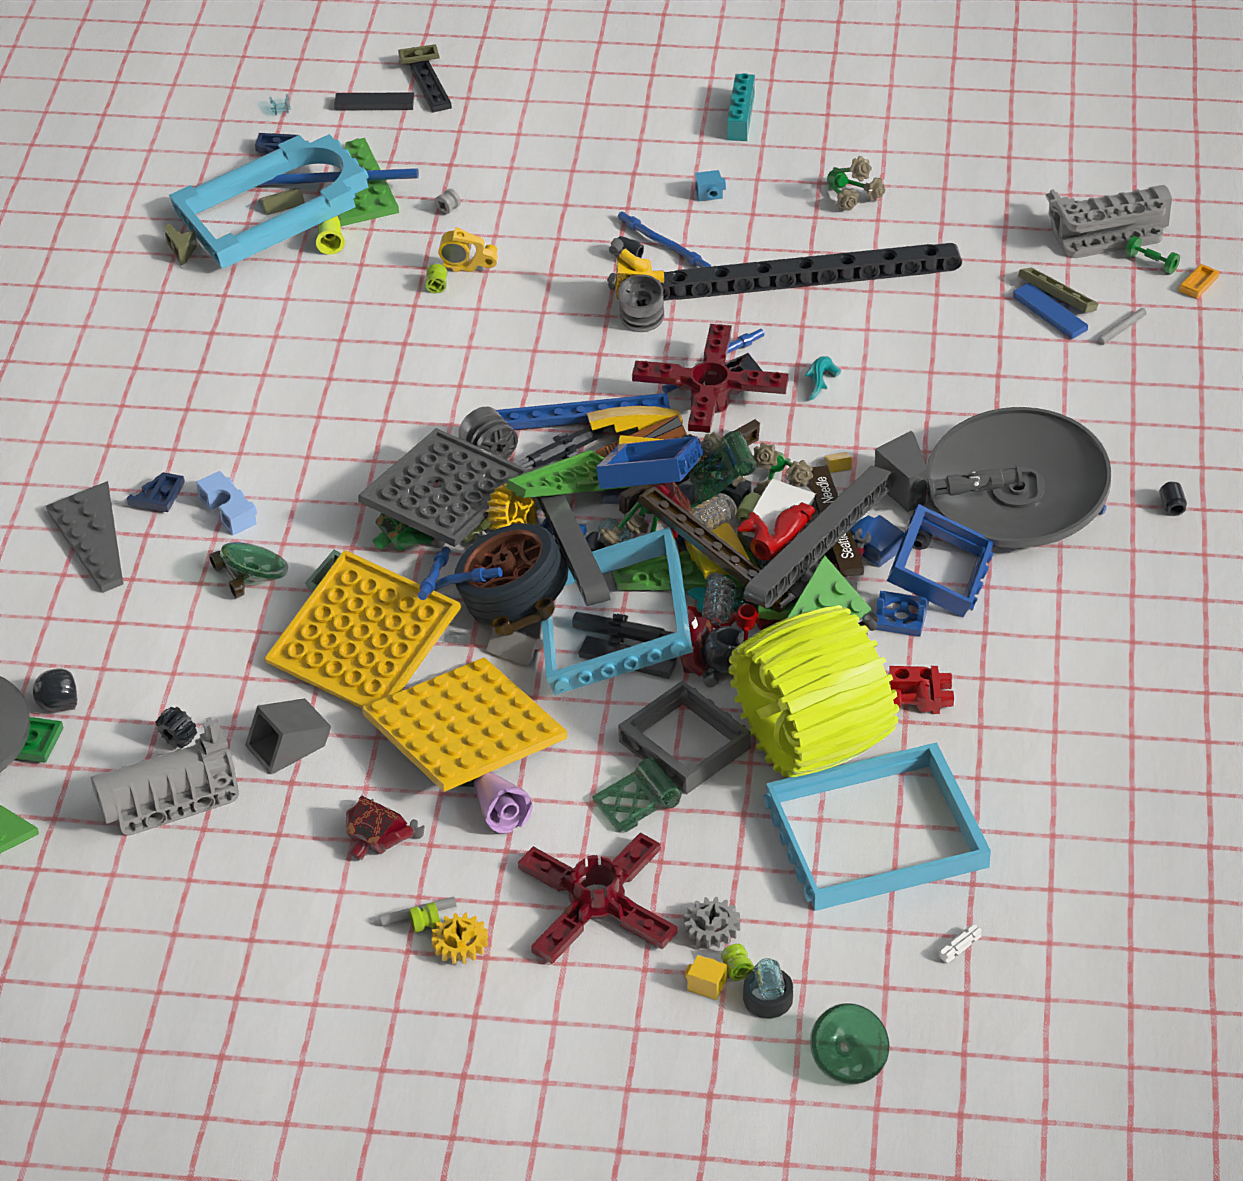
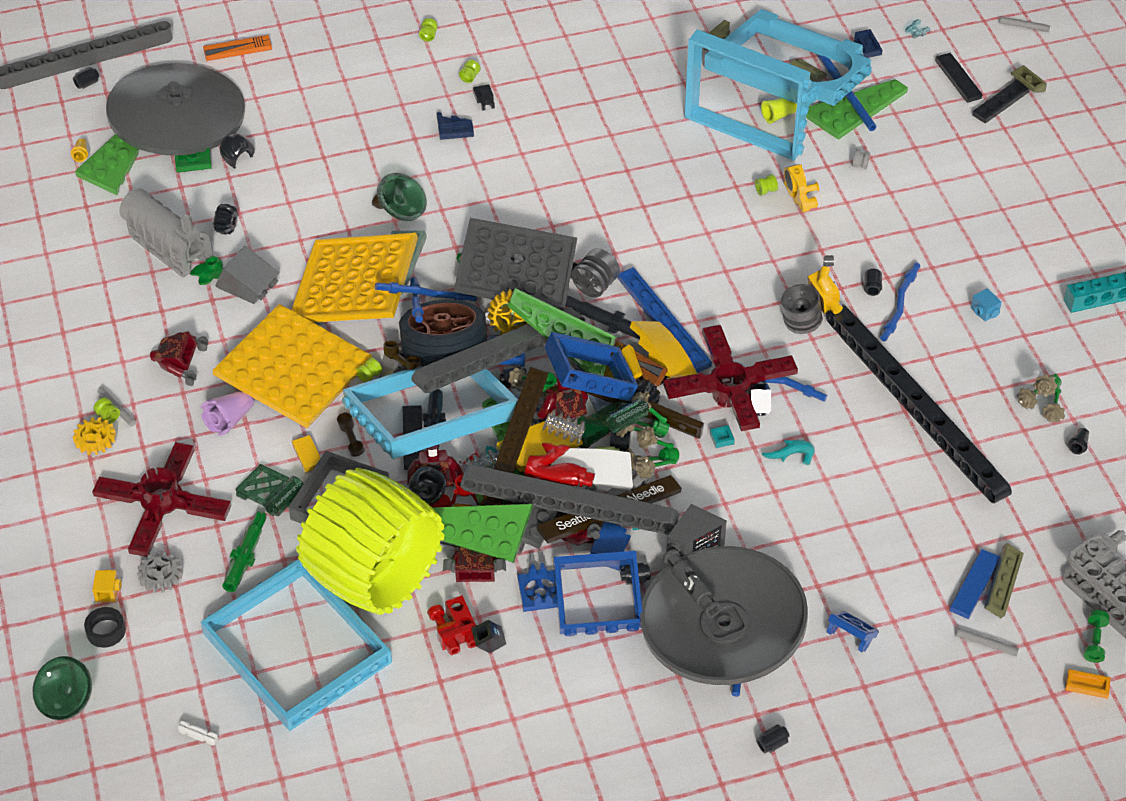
camera: 65 degrees right, 5 degrees up
dark grey wing [46,481,124,593] -> none
light blue arch [196,471,257,535] -> none
lime wheel [721,944,754,981] -> none
clear light blue brick [753,958,785,1000] -> none
yellow slope [824,452,852,473] -> none
none -> green plate [190,256,224,285]
none -> green piece [222,511,266,592]
none -> yellow tile [292,435,321,473]
none -> dark brown bar [337,412,365,457]
none -> lime wheel [356,357,382,383]
none -> lime wheel [459,60,481,83]
none -> black brick [471,620,506,653]
none -> black plate [473,84,495,111]
none -> medium azure door [685,29,812,161]
none -> teal plate [710,425,735,448]
none -> blue piece [826,611,879,652]
none -> light grey bar [1000,17,1050,32]
none -> black cone [1068,428,1089,455]

